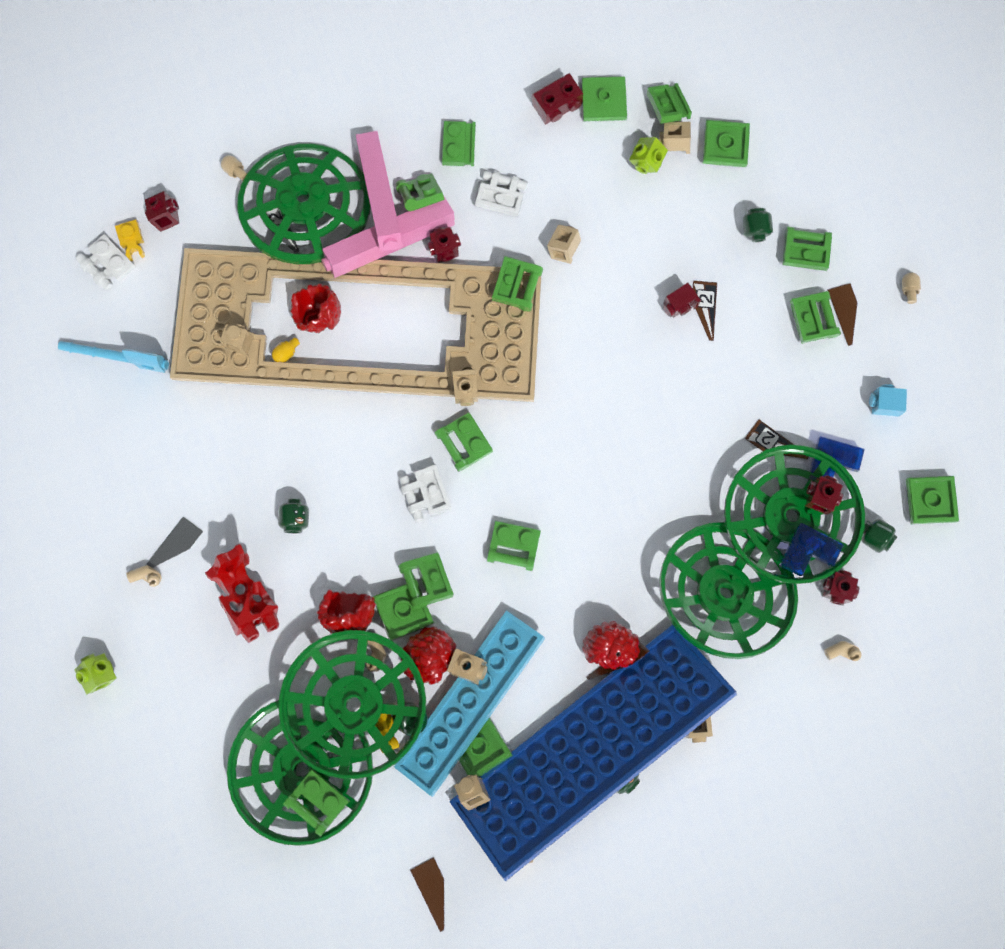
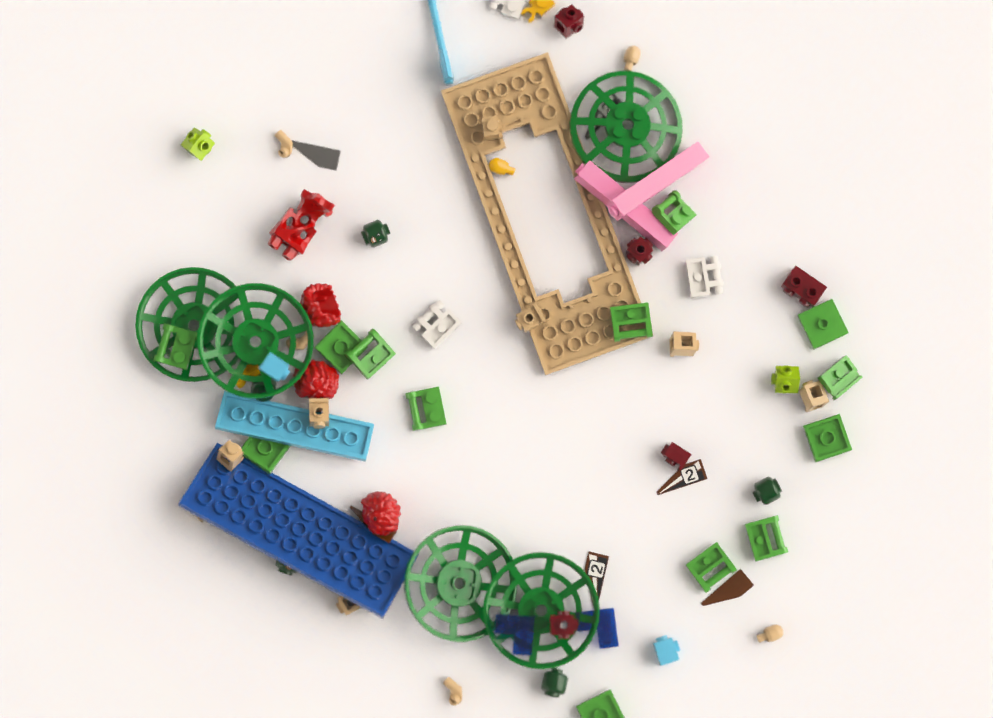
camera: 65 degrees right, 5 degrees up
red hair [290,284,341,333] -> none
reddish brown sticker [410,858,444,932] -> none
bright green plate [434,412,493,472] -> none
bright green plate [442,121,476,167] -> none
dark red brick [822,570,860,606] -> none
none -> medium azure brick [259,352,290,383]

